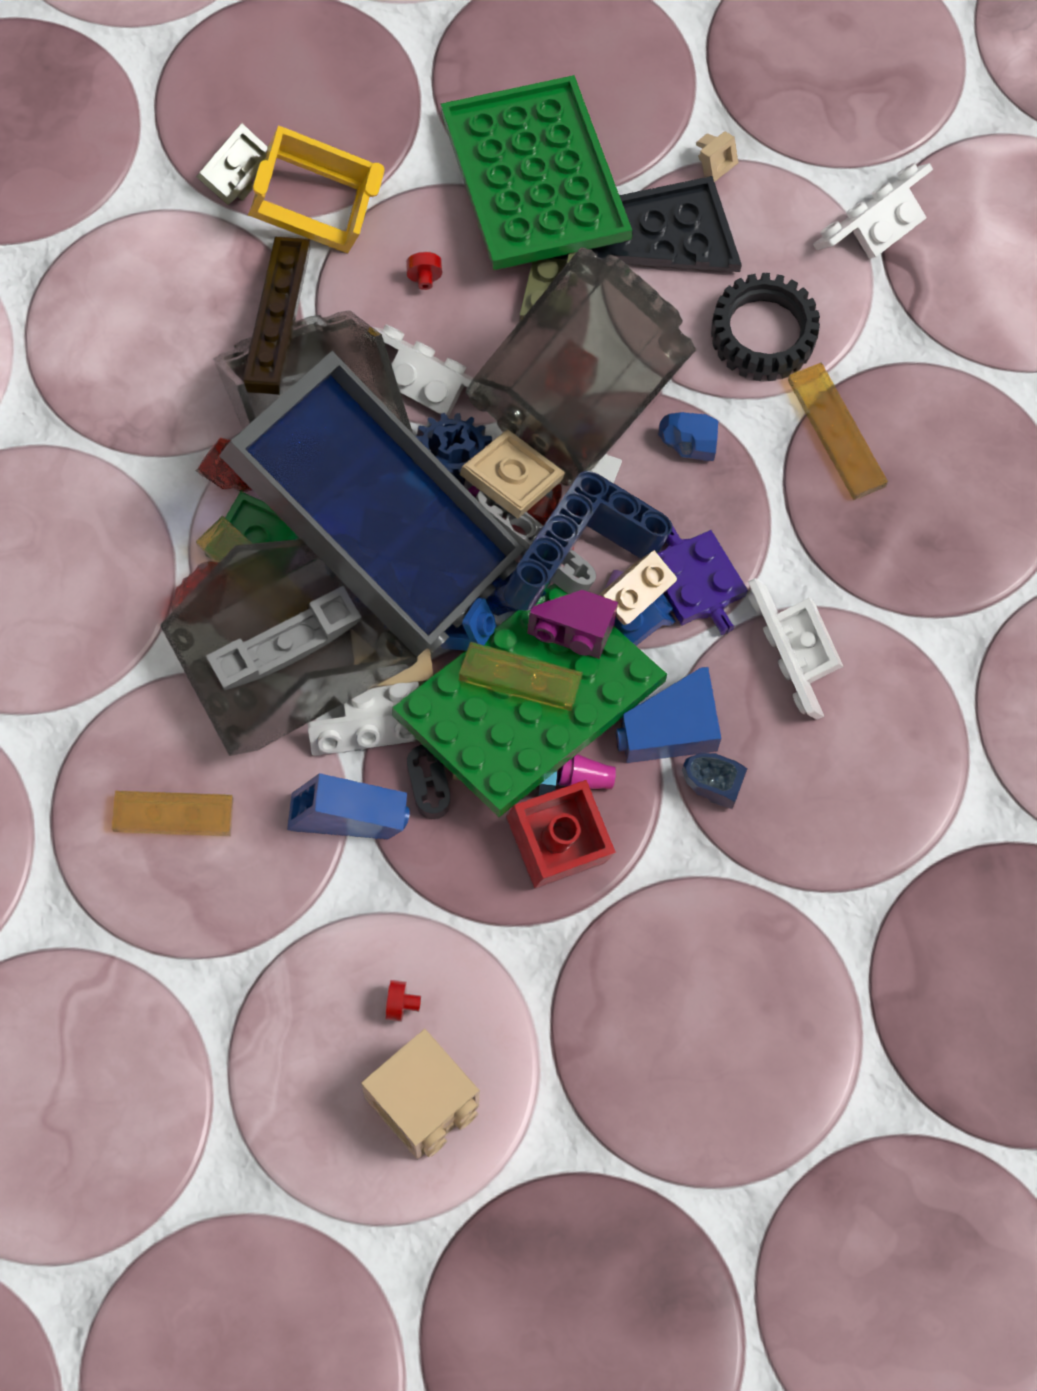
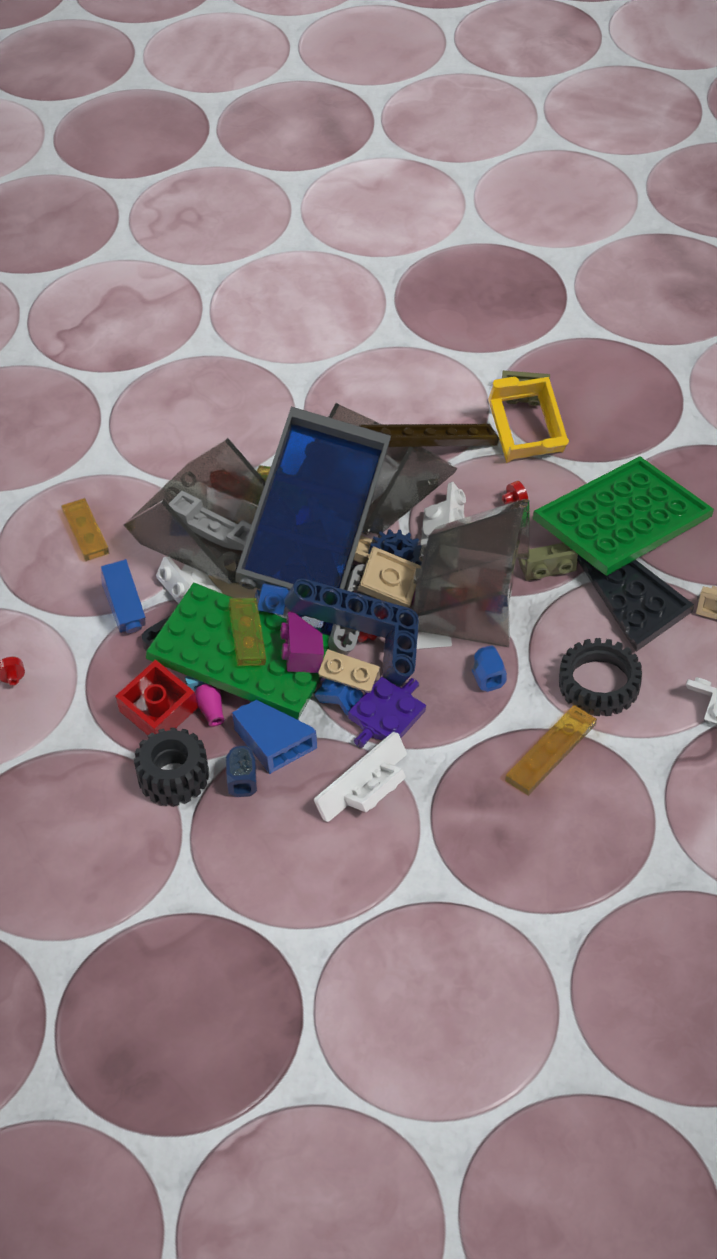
camera: 70 degrees right, 20 degrees down
none -> black tyre [134,727,209,806]

